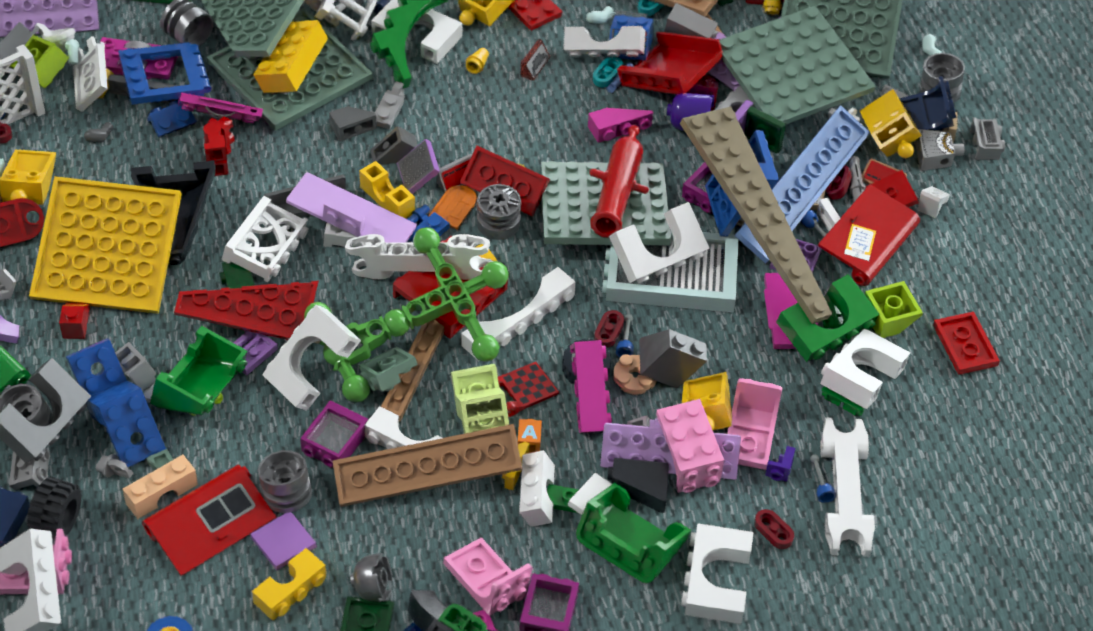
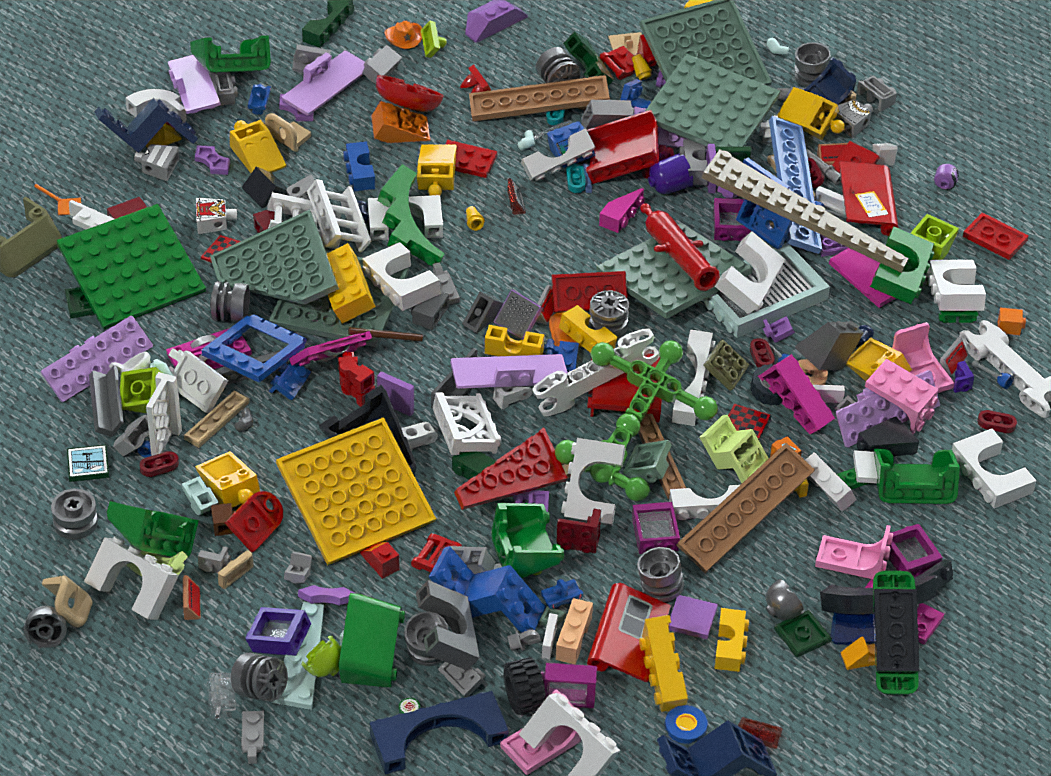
camera: 35 degrees left, 5 degrees down
none -> tan tile [184,390,249,448]
none -> reddish brown bar [348,327,423,342]
none -> white arch [362,243,440,311]
none -> medium lavender tile [377,372,414,416]
none -> white leg [401,422,438,451]
none -> red plate [411,533,462,572]
none -> blue hips [541,579,583,609]
none -> magenta window [541,663,597,708]
none -> white tile [542,613,558,659]
none -> dark red bracket [556,508,601,553]
none -> yellow arch [559,305,618,352]
none -> blue bracket [620,79,651,109]
none -> yellow wedge [639,615,688,712]
none -> olive tile [703,339,749,391]
none -> medium lavender bracket [763,316,795,343]
none -> white tile [813,385,845,403]
none -> dark blue bush [856,325,874,348]
none -> medium lavender head [934,164,959,189]
none -> slope [940,337,968,376]
none -> orange brick [998,308,1026,335]

